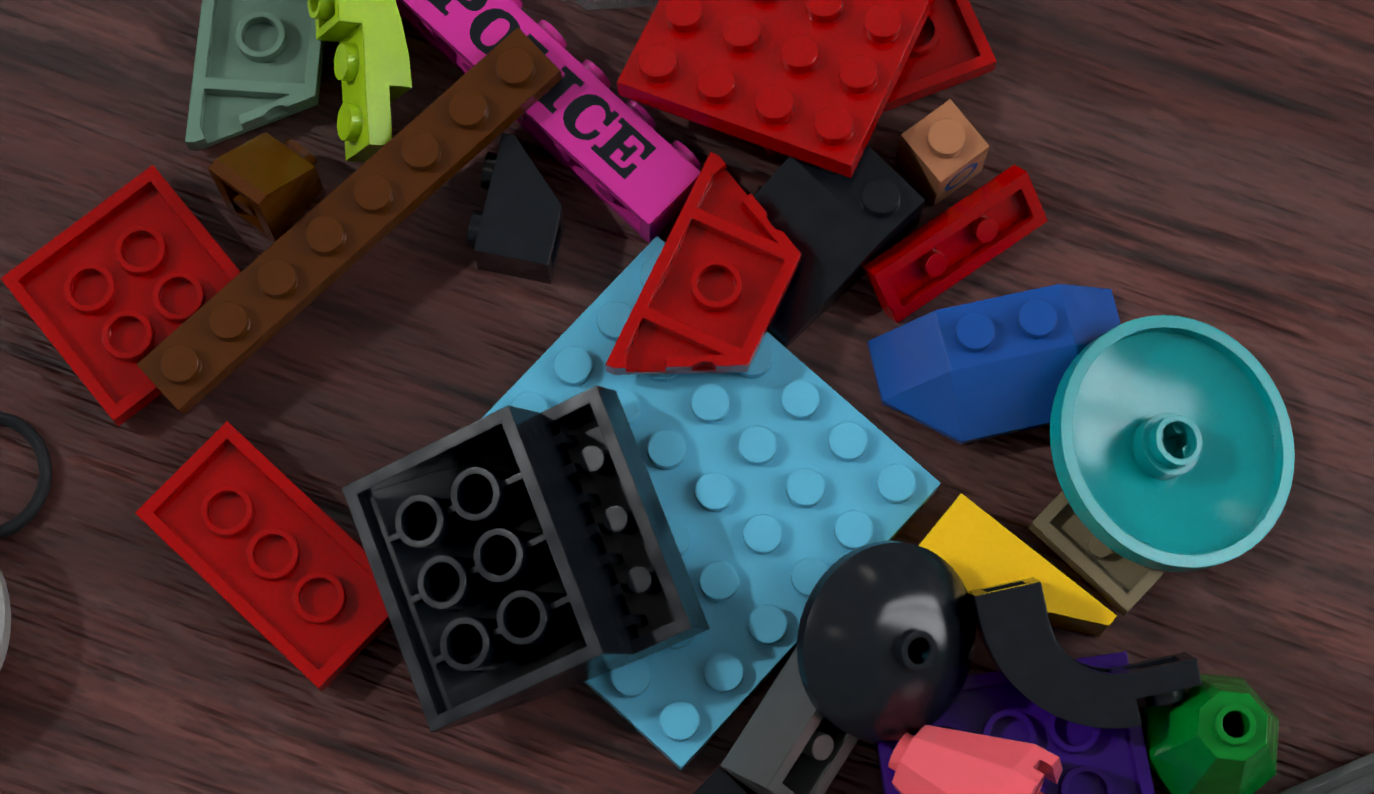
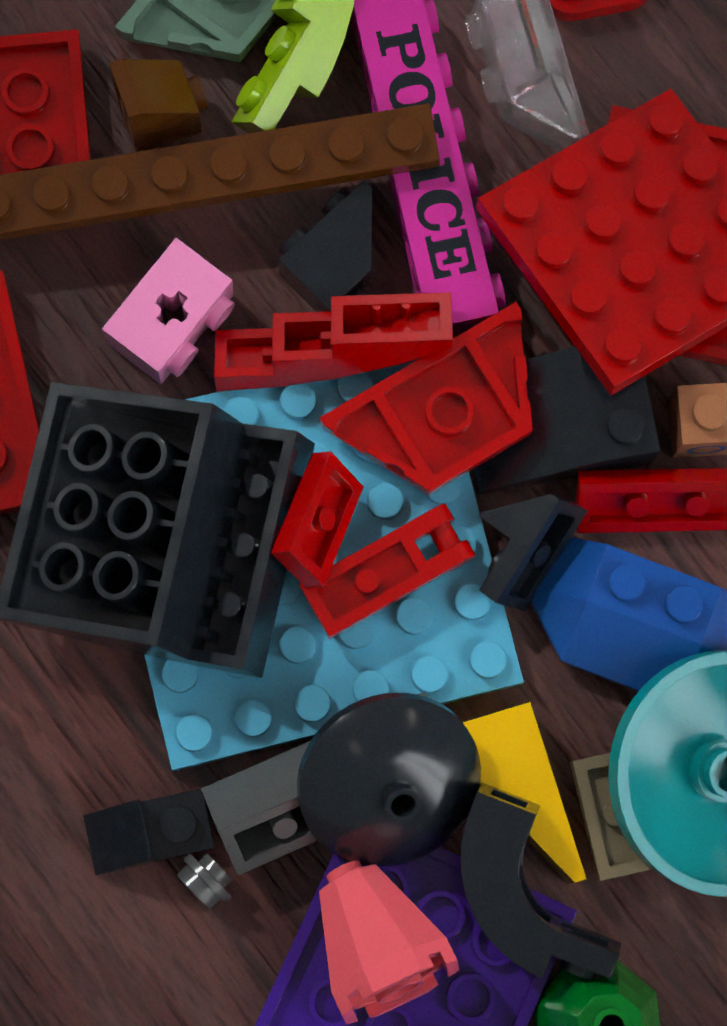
camera: 25 degrees right, 5 degrees up
none -> bright pink brick [102,238,235,385]
none -> red slope [214,292,453,392]
none -> red plate [271,451,364,588]
none -> red plate [299,503,476,640]
none -> black slope [479,494,588,611]

